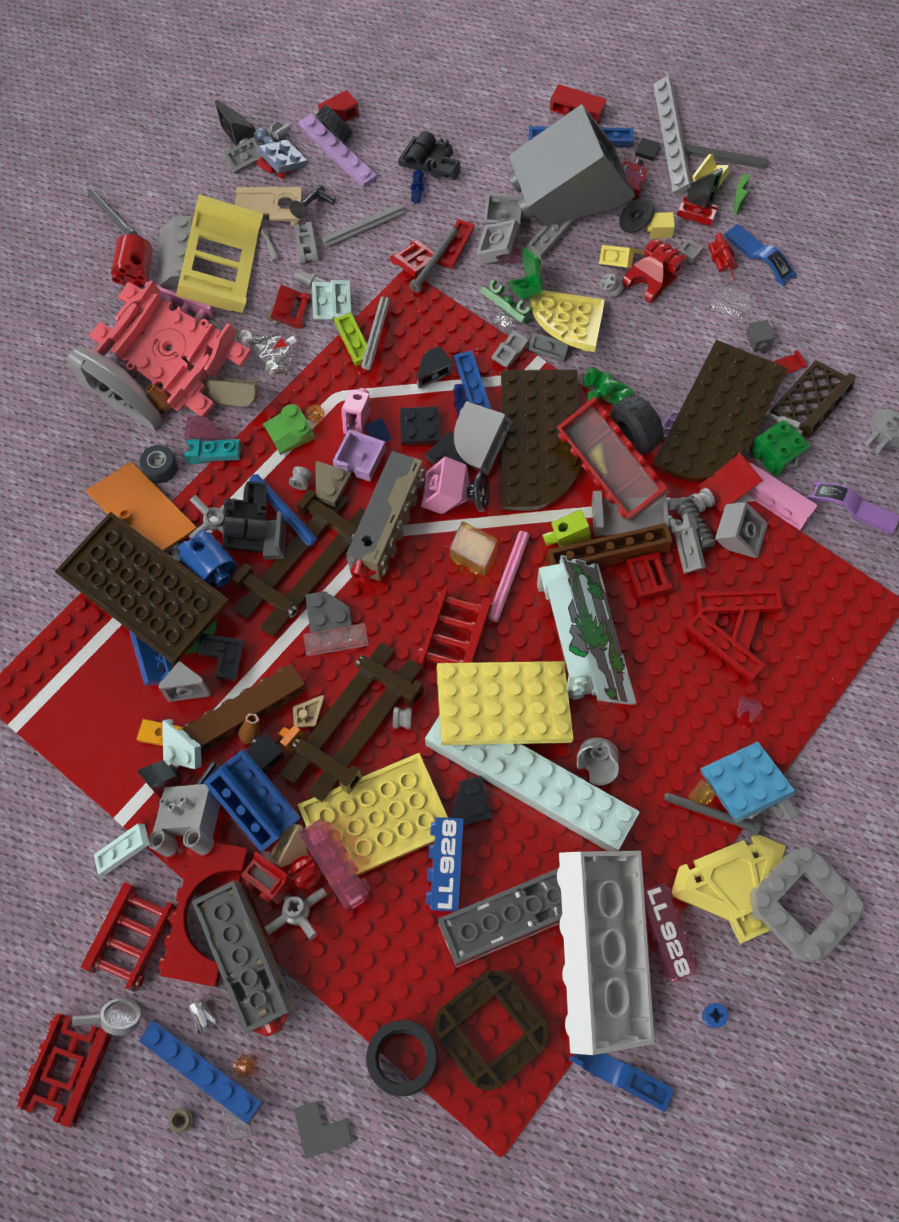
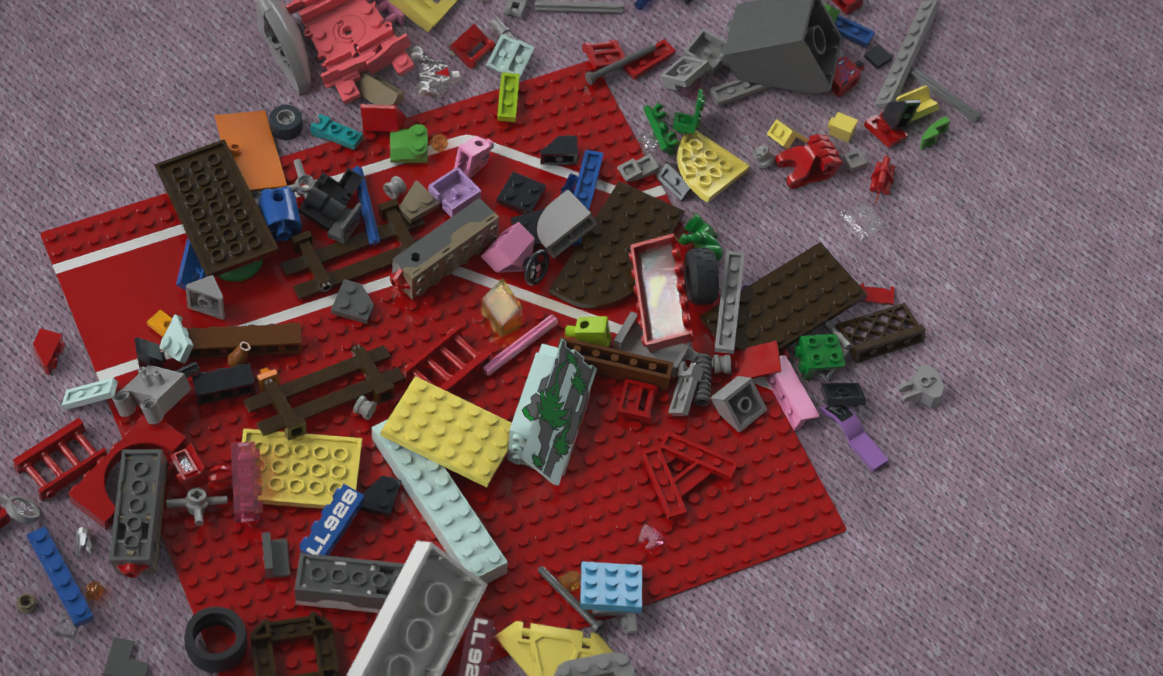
camera: 20 degrees right, 10 degrees down
dark orange cone [145,384,171,413] -> none
clear pink slope [185,416,226,441] -> none
black plate [198,633,244,682] -> none
blue brick [203,749,300,851] -> none
tan slope [268,823,308,867] -> none
tan piece [293,695,324,728] -> none
clear plate [303,623,369,656] -> none
light grey axle [361,296,390,370] -> none
clear blue slope [365,418,391,442] -> none
light grey helmet [577,738,619,785] -> none
black wheel [619,198,655,233] -> none
blue piece [724,224,797,287] -> none
dark grey brick [746,319,775,352] -> none
none -> red slope [33,328,65,375]
none -> dark grey panel [262,532,290,578]
none -> red slope [360,104,406,132]
none -> light grey plate [715,251,745,354]
none -> black plate [821,383,866,408]

